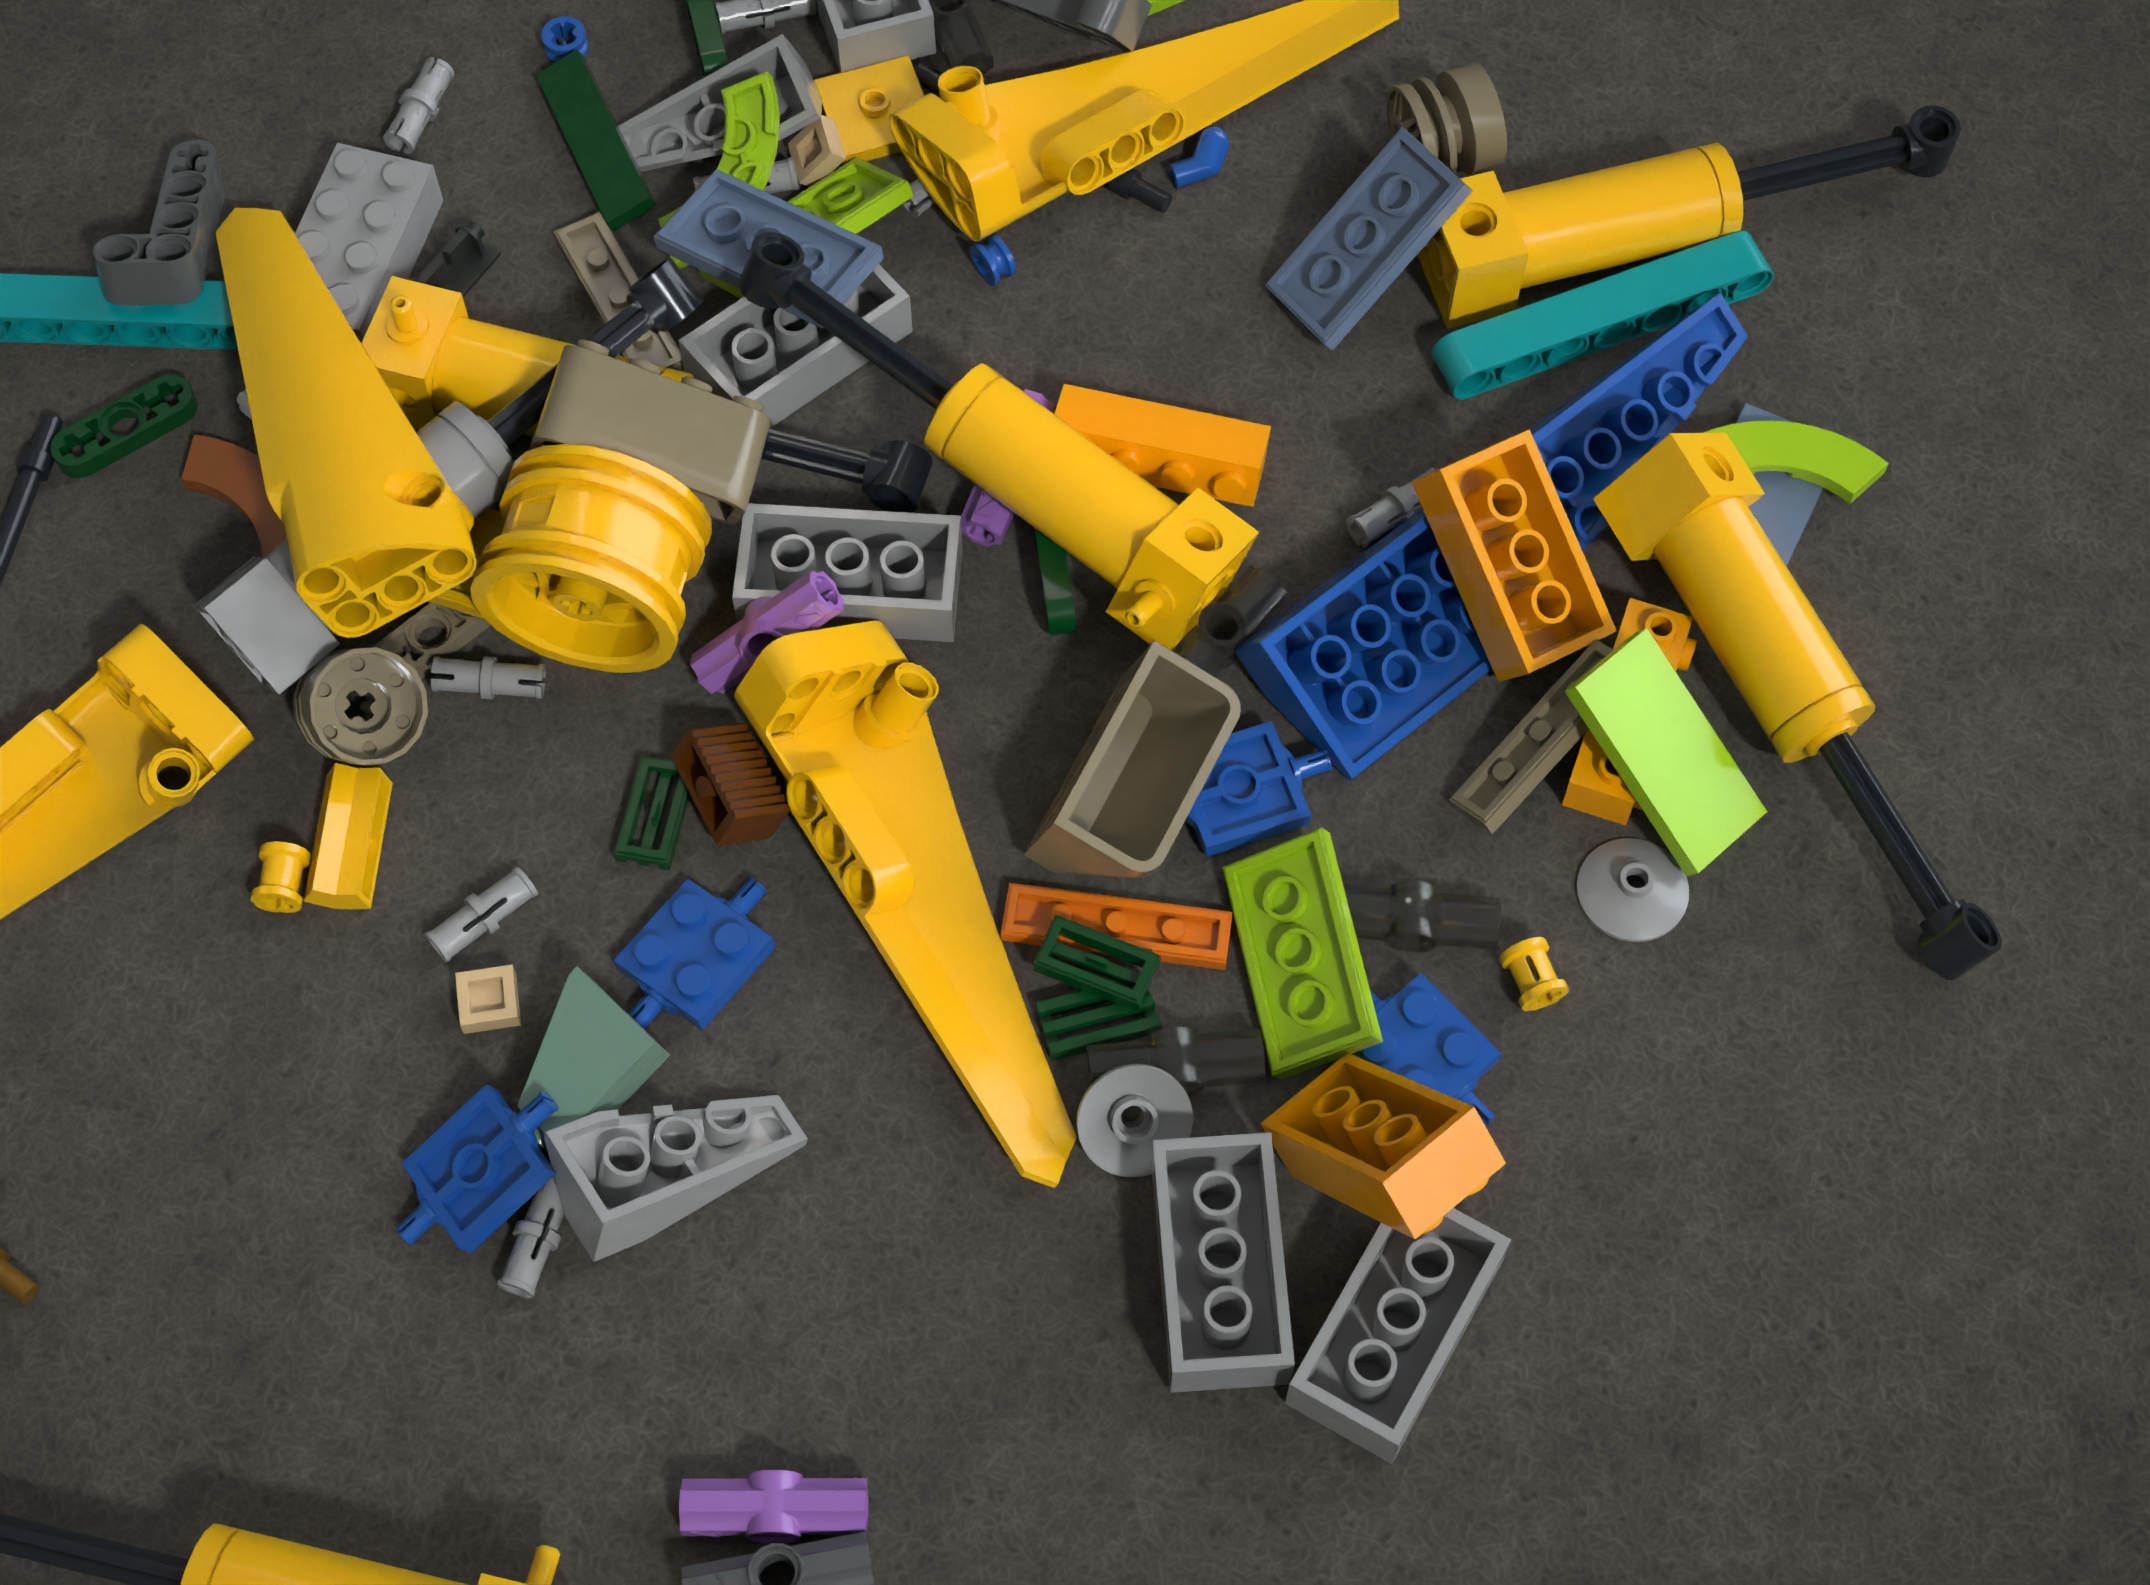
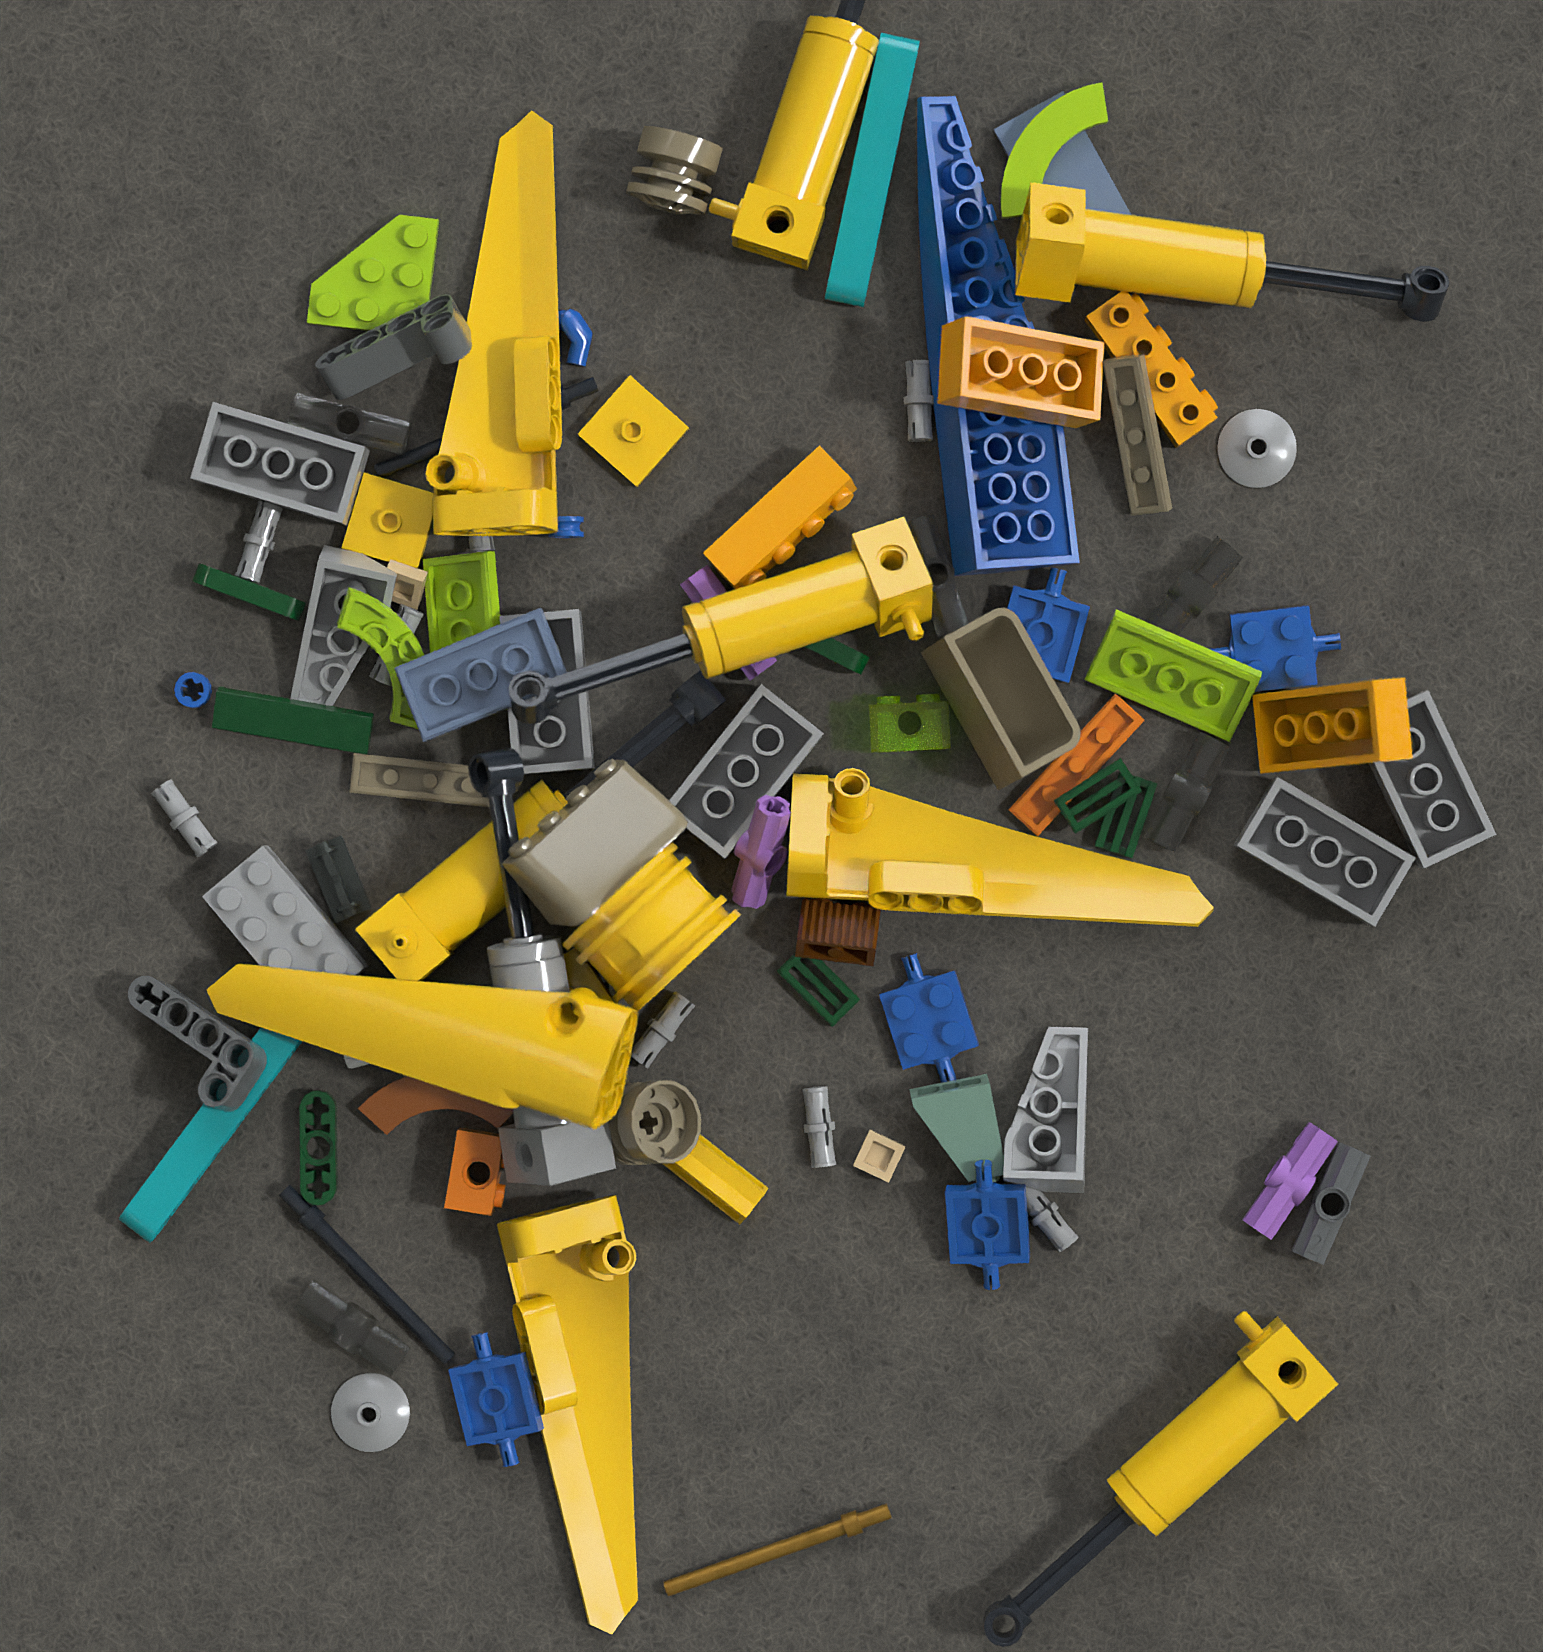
camera: 55 degrees left, 25 degrees up
yellow bush [250,841,311,913] -> none
light grey dish [1076,1064,1193,1178] -> none
sand blue tile [1265,127,1473,350] -> none
yellow bush [1499,937,1569,1012] -> none
tile [1564,628,1767,876] -> none
none -> orange brick [444,1127,506,1216]
none -> yellow plate [578,376,689,487]
none -> clear neon green brick [869,694,951,753]

